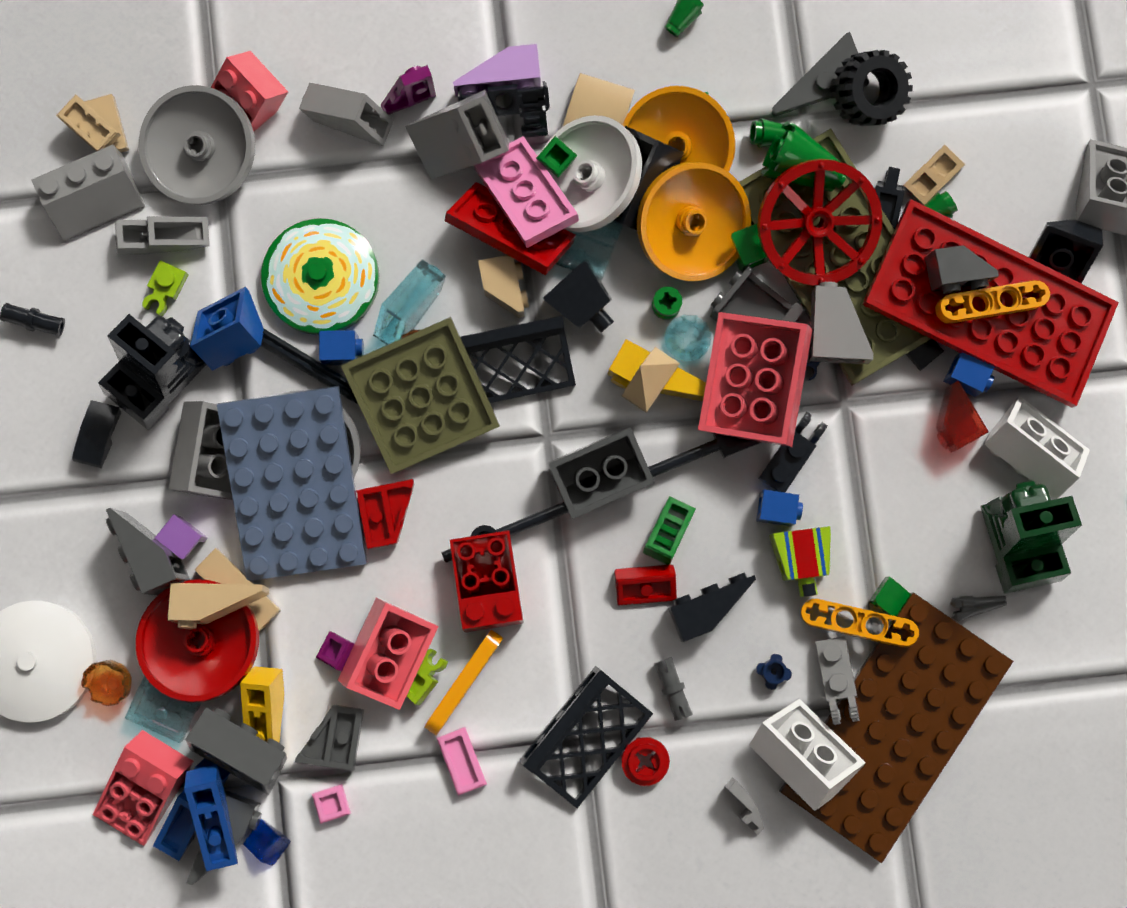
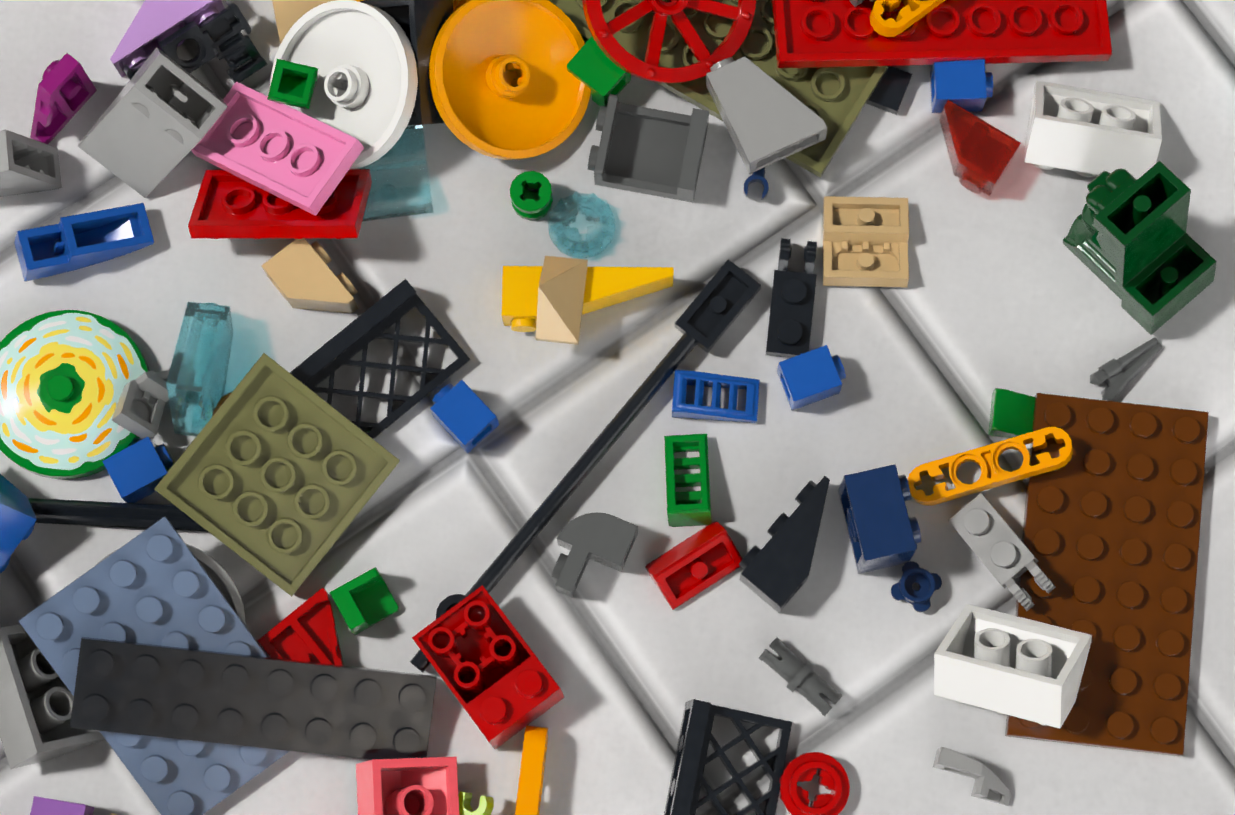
camera: 20 degrees left, 5 degrees down
black torso [543,259,614,333] -> none
dark grey slope [546,428,655,519] -> none
coral slope [698,312,813,447] -> none
torso [769,526,831,597] -> none
none -> blue slope [14,203,154,282]
none -> black plate [70,637,437,759]
none -> light grey slope [112,365,184,439]
none -> green panel [329,567,399,635]
none -> blue brick [430,380,499,454]
none -> dark grey brick [551,512,638,598]
none -> blue slope [672,370,760,423]
none -> tan slope [823,196,909,287]
none -> dark blue slope [838,464,921,574]

